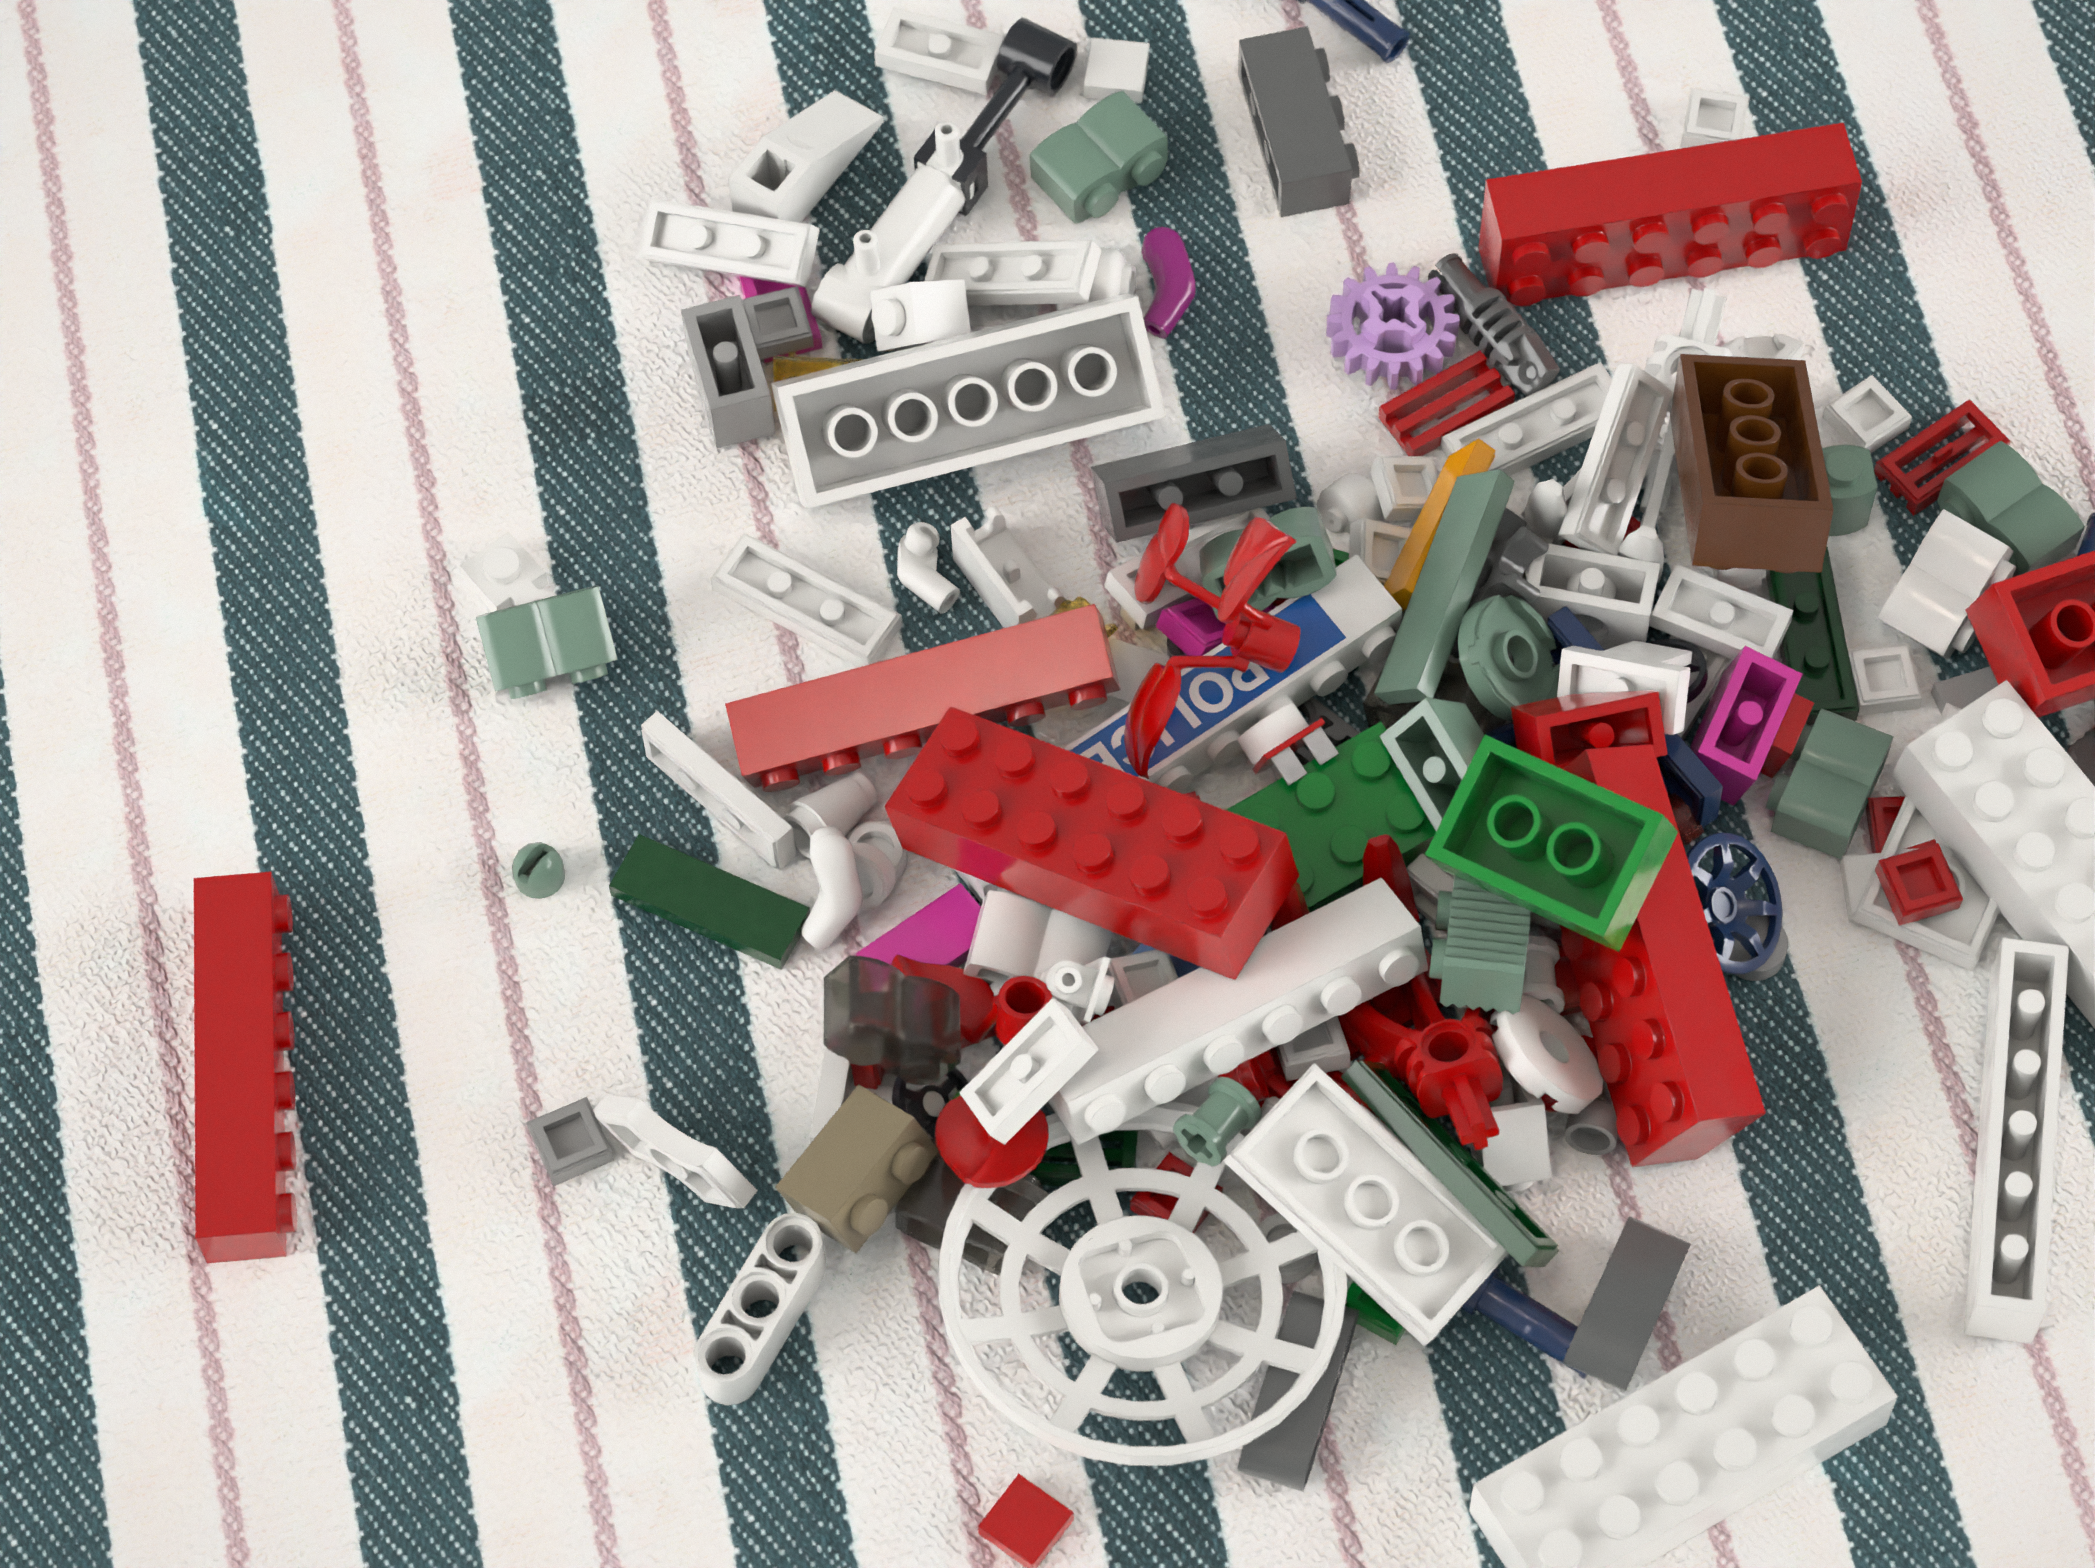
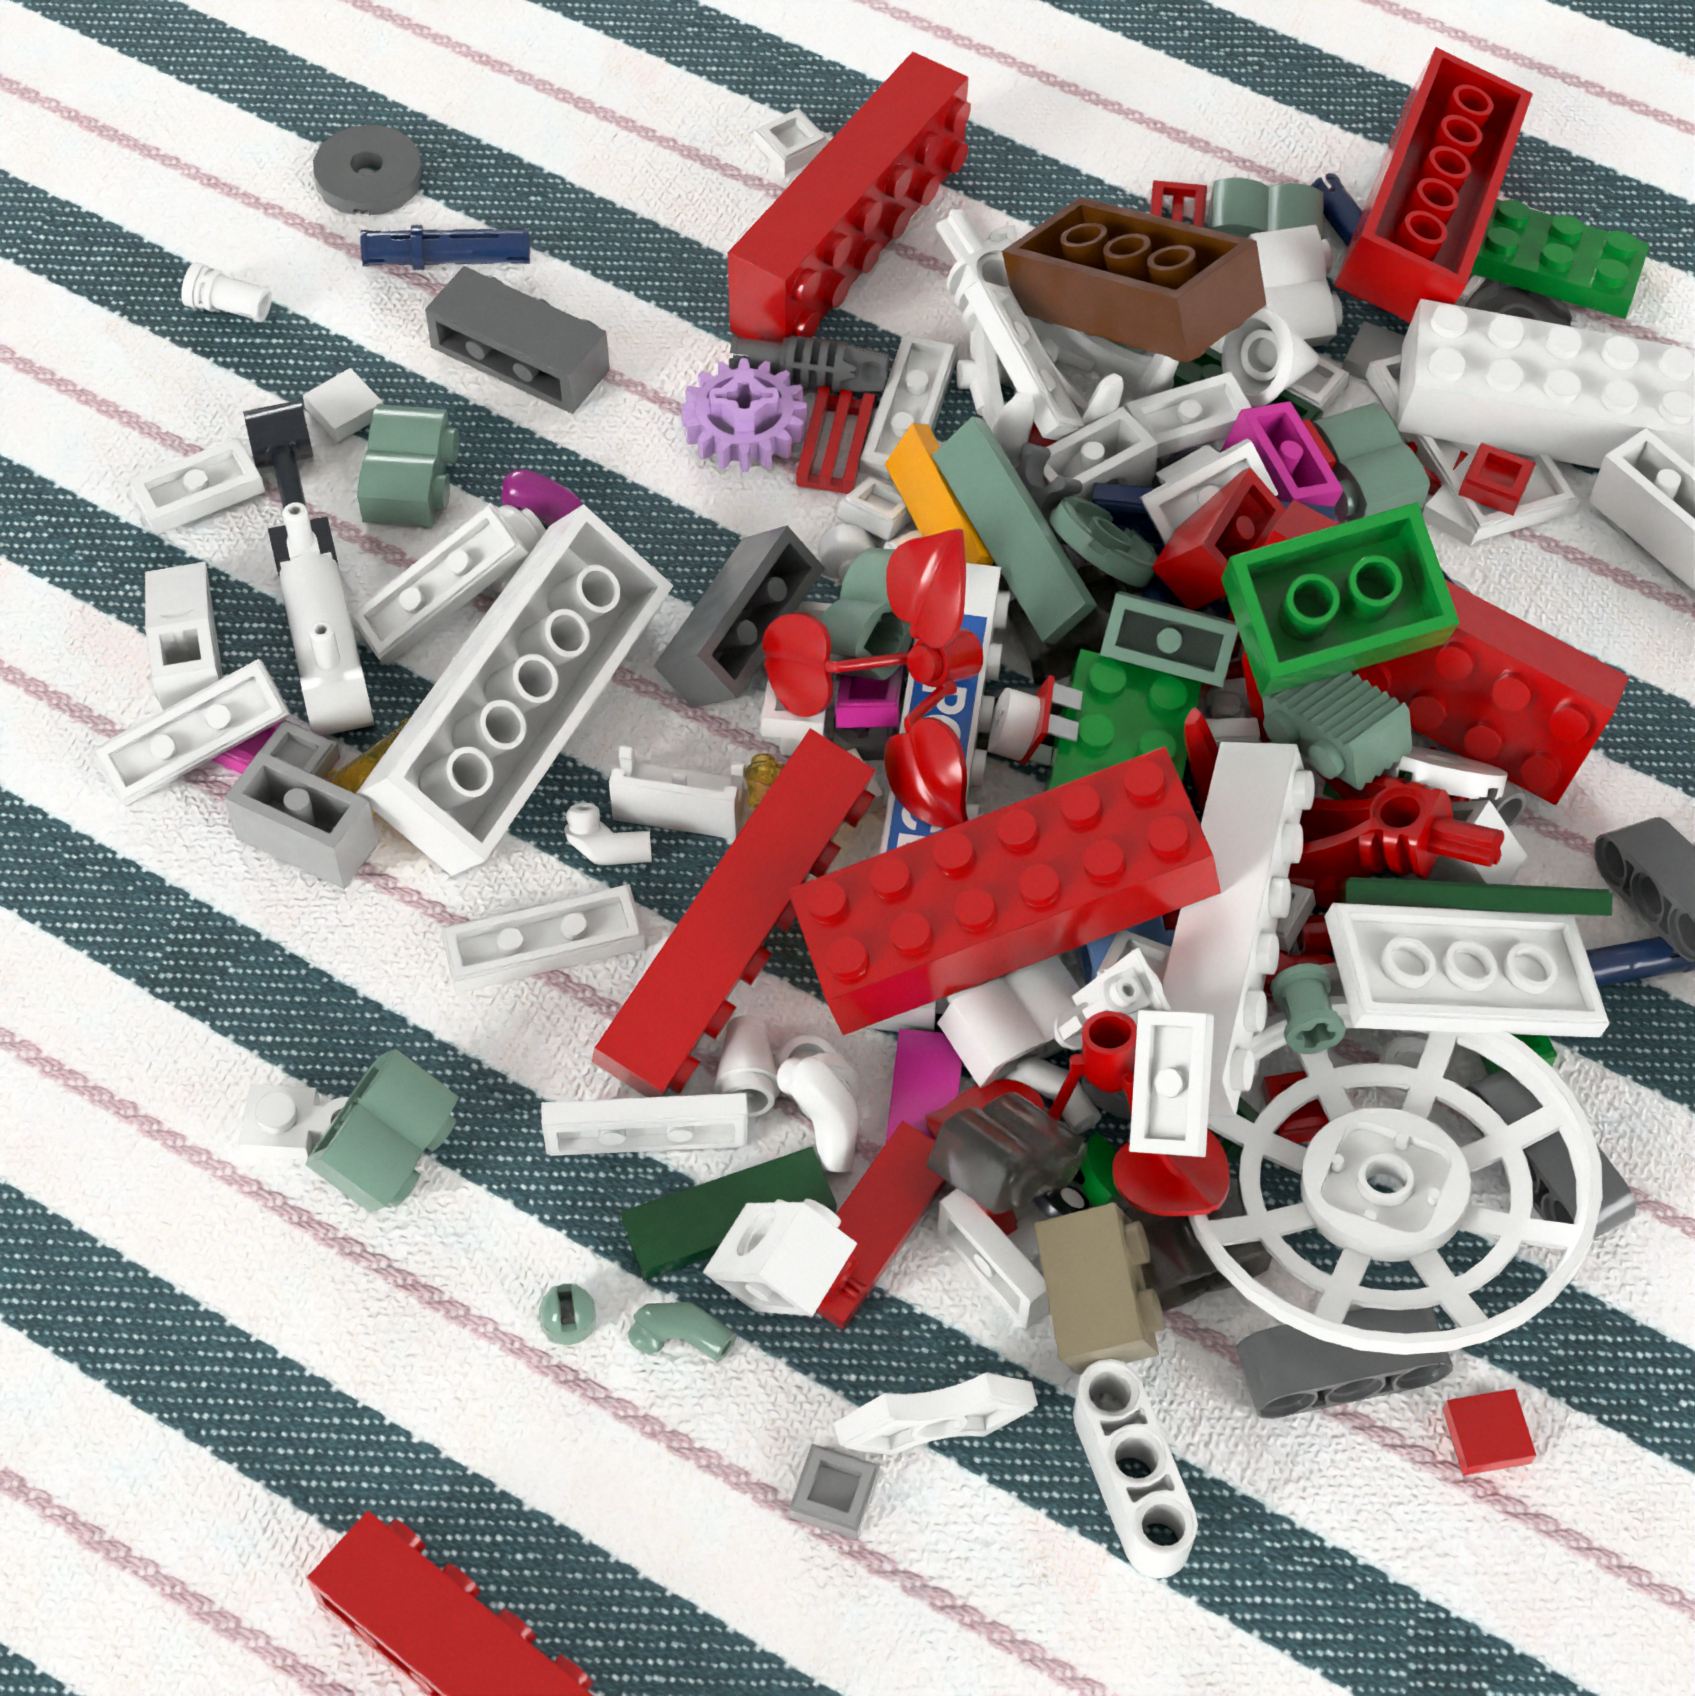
camera: 50 degrees left, 5 degrees down
white brick [870,279,971,352] -> none
none -> sand green arm [628,1302,737,1363]
none -> white brick [703,1199,857,1316]
none -> red hinge [815,1120,955,1330]
none -> white hat [1222,308,1319,407]
none -> dark grey beam [1236,1307,1453,1419]

